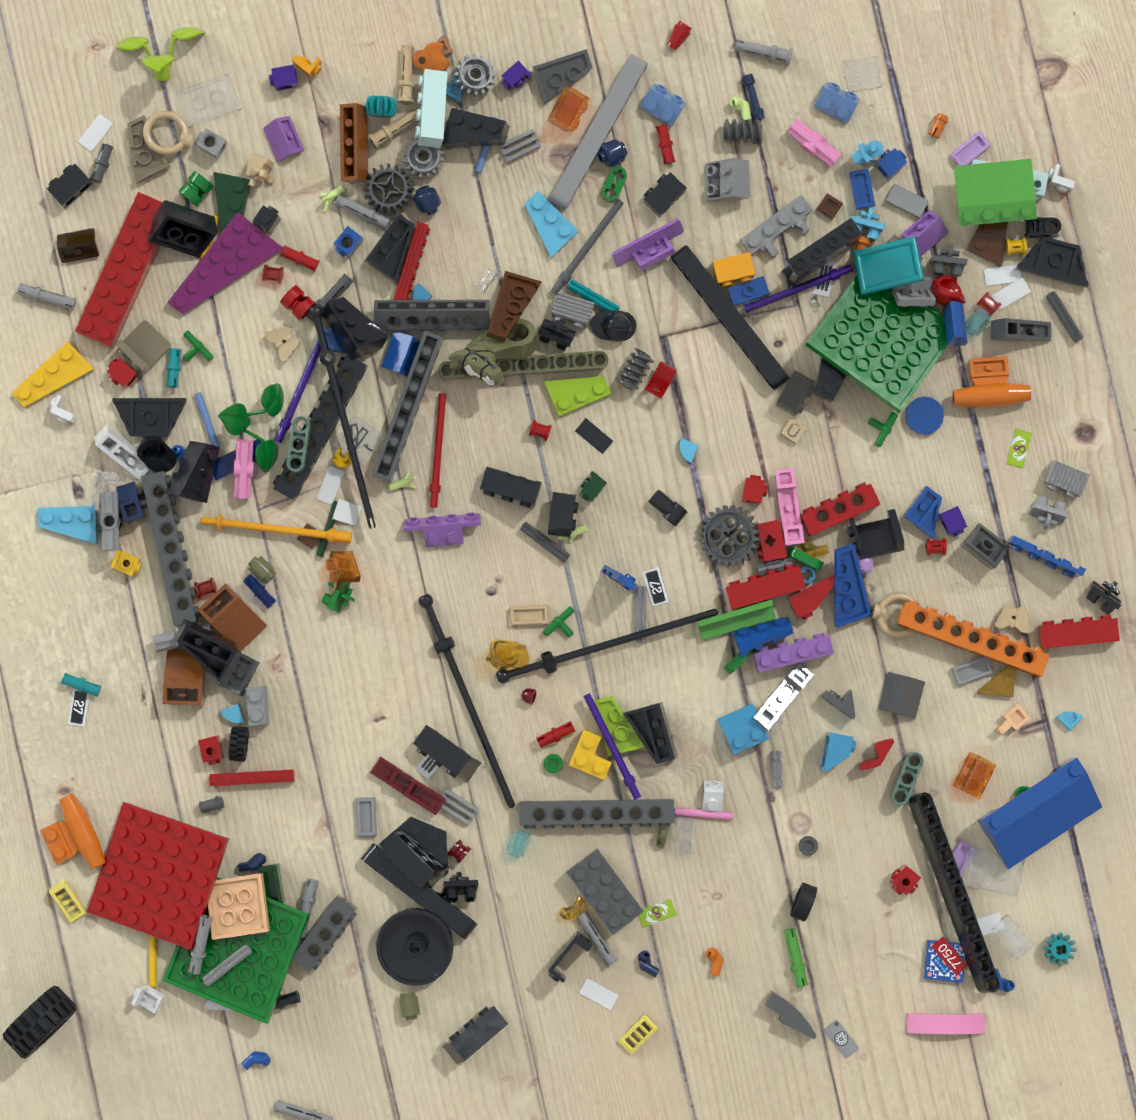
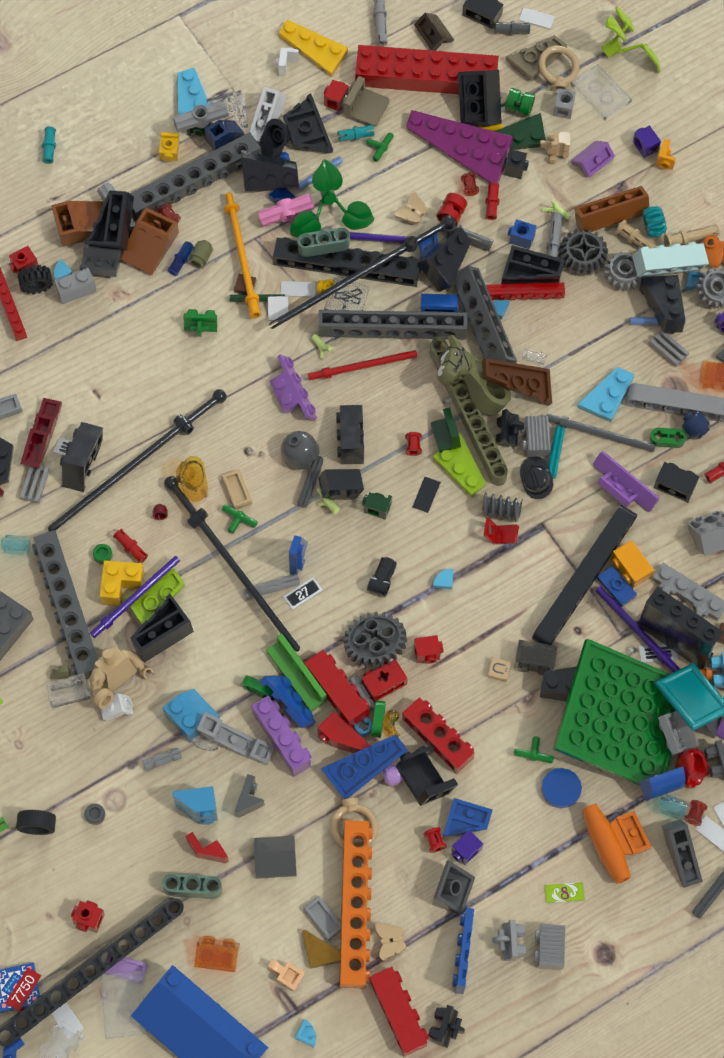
camera: 70 degrees right, 20 degrees down
sticker [67,688,90,727] -> none
clear orange bracket [326,551,361,590] -> none
dark blue head [413,185,441,215] -> none
bright pink bar [674,808,733,820] -> none
bright pink slope [775,468,805,546] -> none
none -> tan torso [89,647,154,709]
none -> dark grey cylinder [281,431,320,470]
none -> dark green panel [431,407,461,453]

